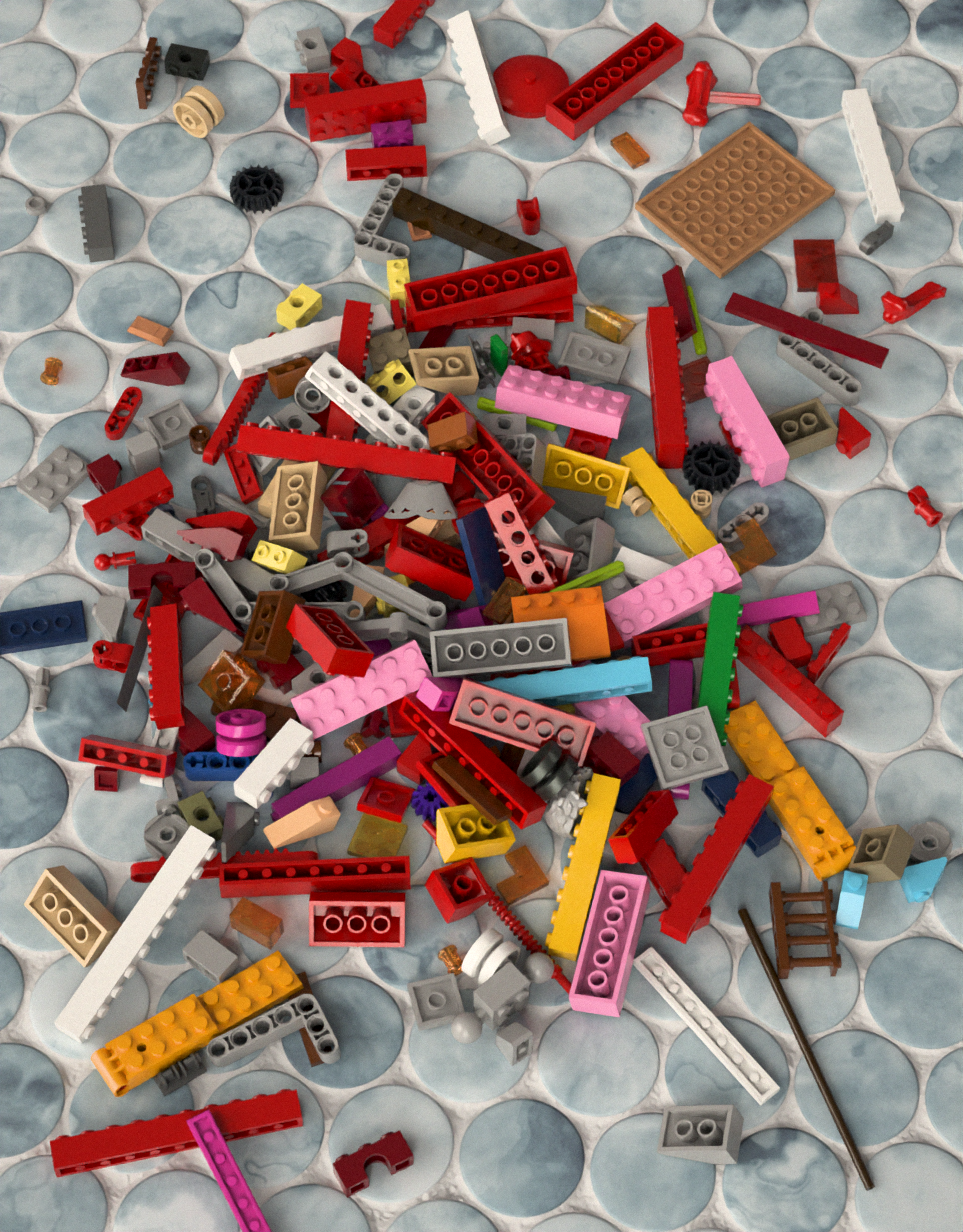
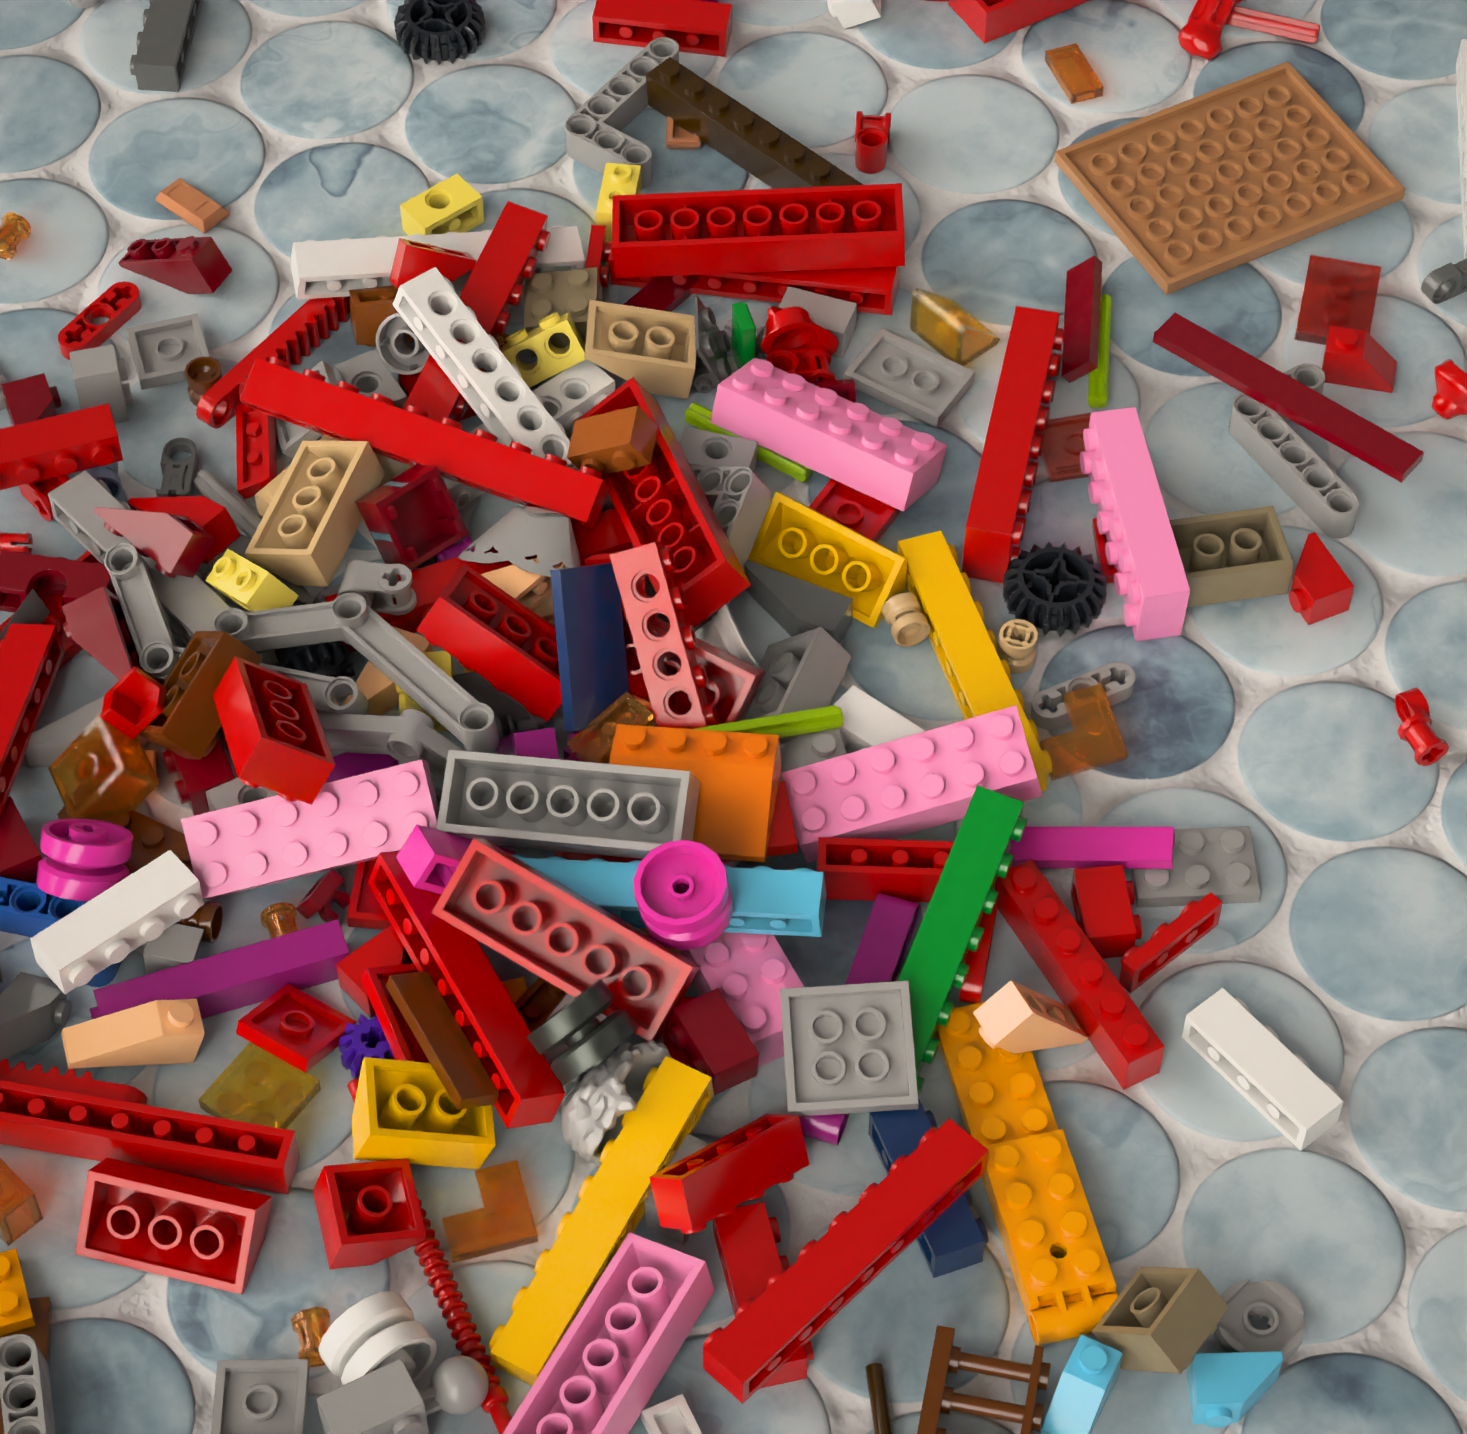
camera: 15 degrees right, 5 degrees down
dark blue tile [615,753,658,815] -> none
none -> red panel [100,667,167,740]
none -> red slope [389,238,476,288]
none -> dark pink wheel [633,840,733,950]
none -> light nougat slope [973,980,1089,1054]
none -> white brick [1182,988,1344,1151]

